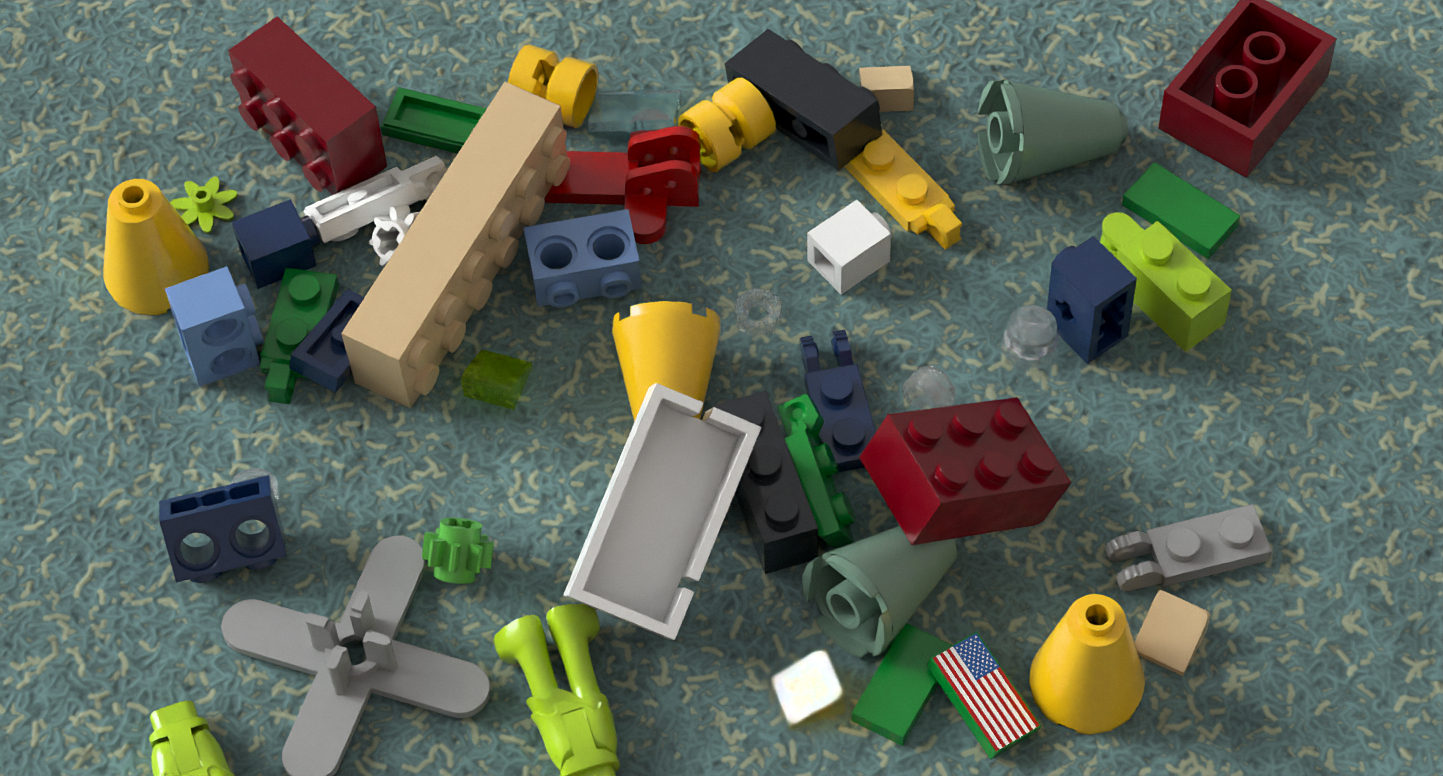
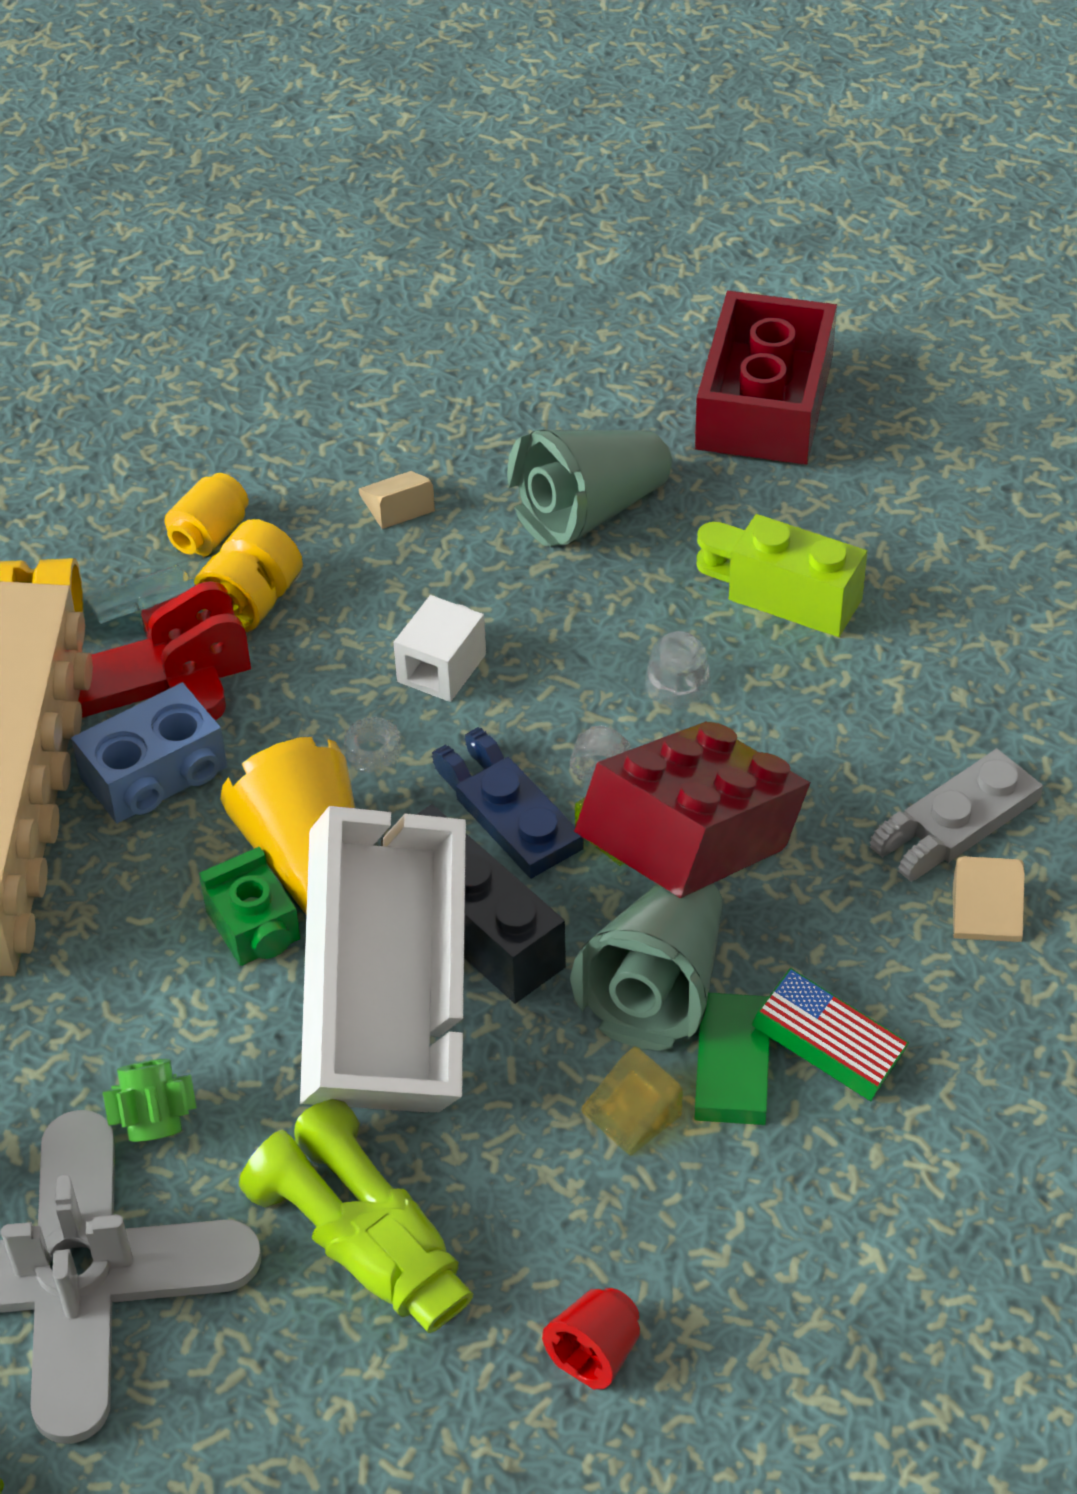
camera: 25 degrees left, 10 degrees down
clear neon green slope [461,349,533,410] -> none
black brick [724,29,883,171] -> none
green hinge [777,393,856,549] -> none
yellow hinge [844,129,962,249] -> none
yellow cone [1029,594,1145,735] -> none
dark blue brick [1045,236,1137,364] -> none
green tile [1122,162,1241,259] -> none
none -> yellow brick [165,473,249,557]
none -> green brick [199,846,301,966]

